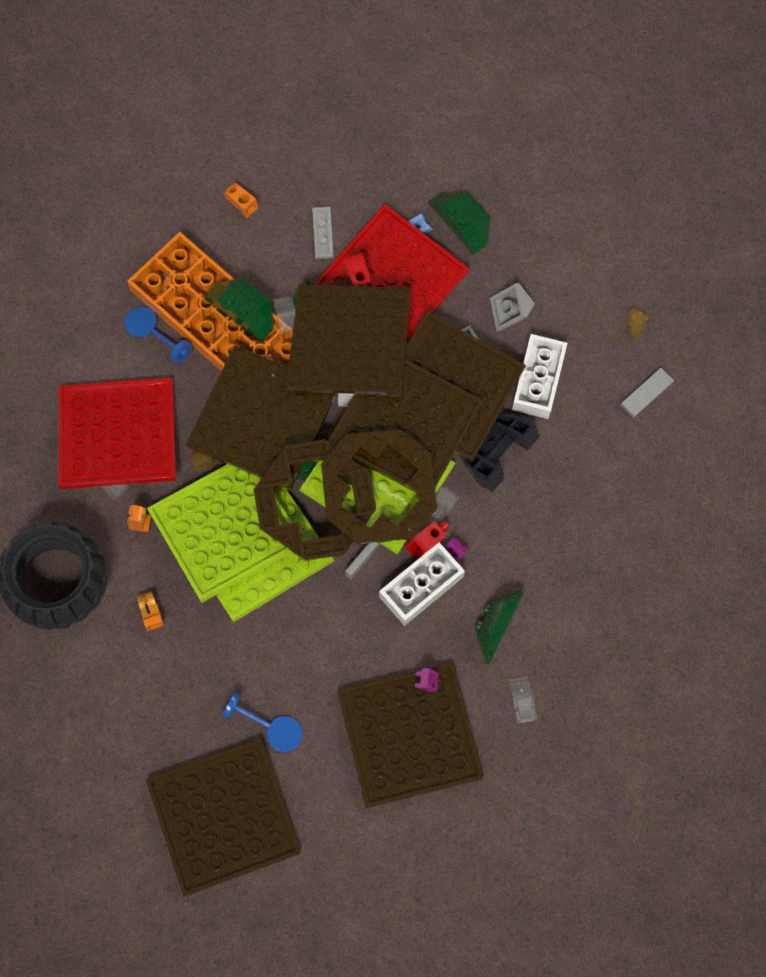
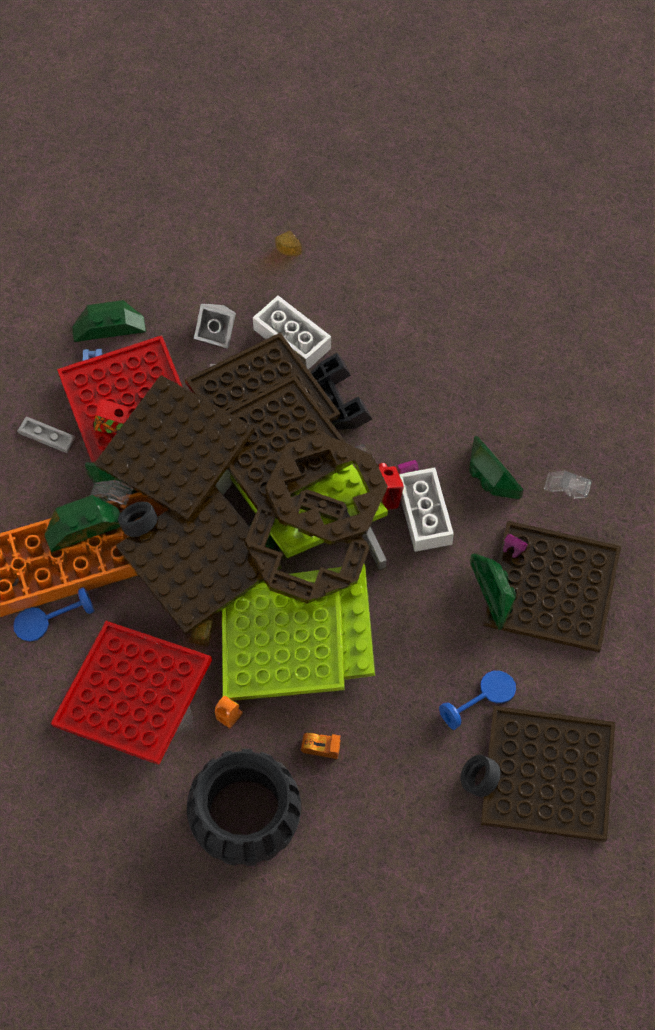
camera: 60 degrees left, 10 degrees down
light grey tile [621,368,674,418] -> none
none -> black tyre [118,501,158,537]
none -> black tyre [460,755,500,797]
none -> dark green wedge [470,553,516,631]

